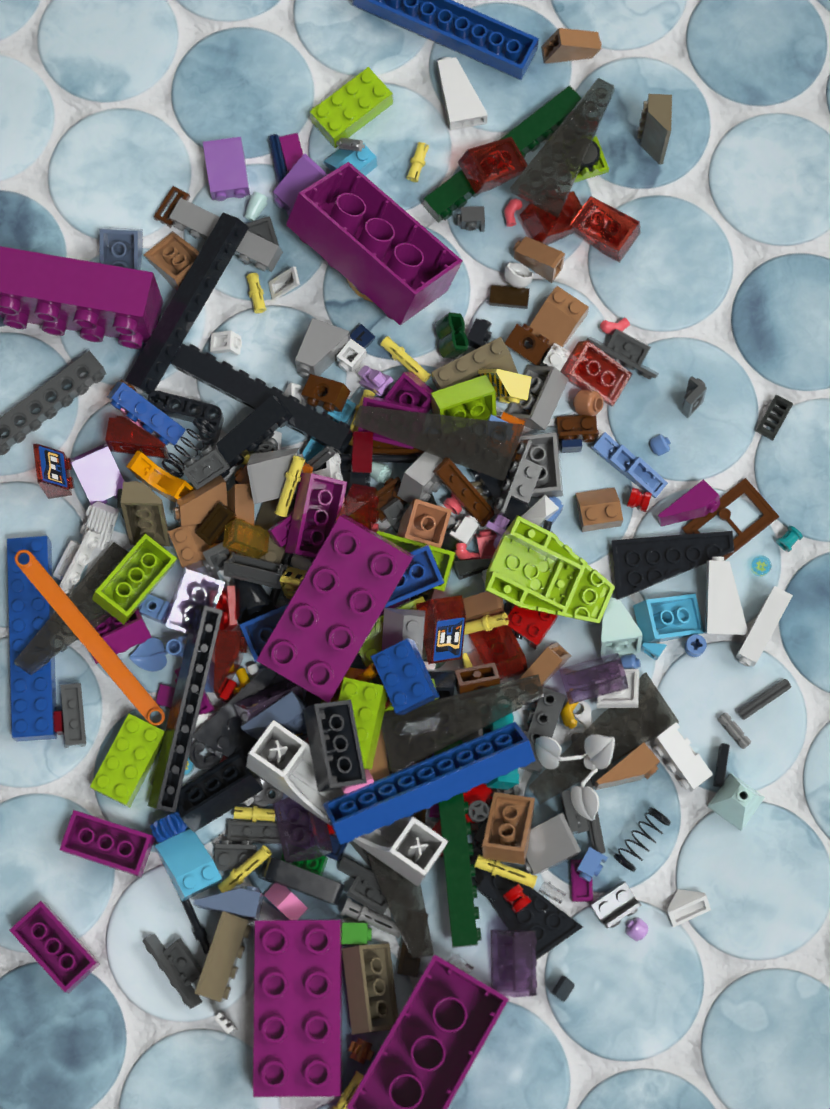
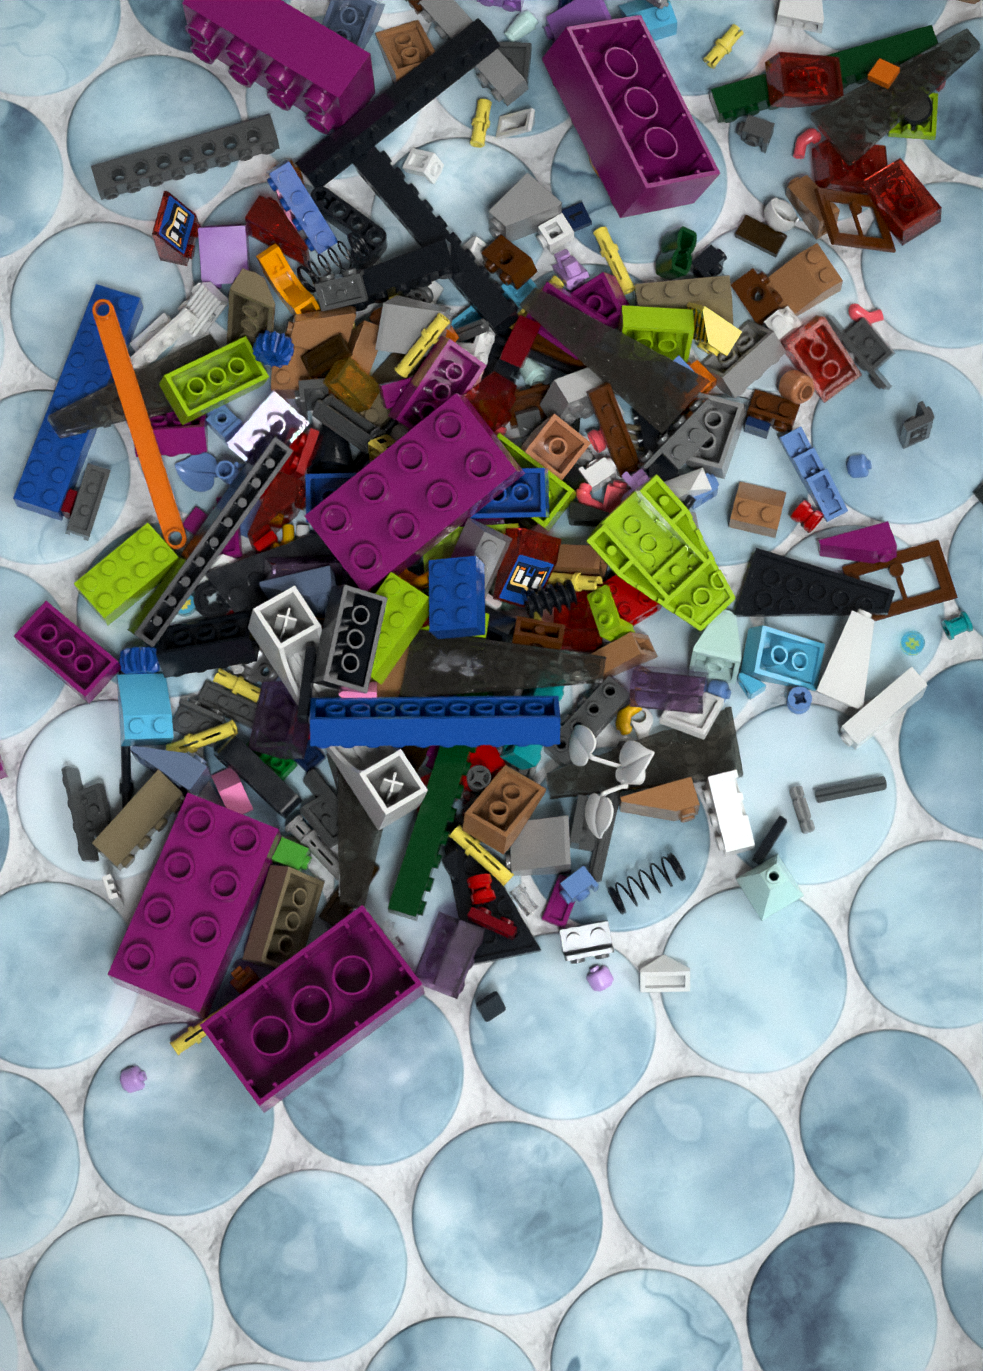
camera: 25 degrees right, 0 degrees up
none -> blue gear [253,330,294,368]
none -> black tile [297,646,317,724]
none -> dark red plate [467,906,517,940]
none -> black piece [523,579,577,619]
none -> lime bracket [587,585,635,642]
none -> reddish brown door [814,187,896,253]
none -> orange tile [868,58,900,89]

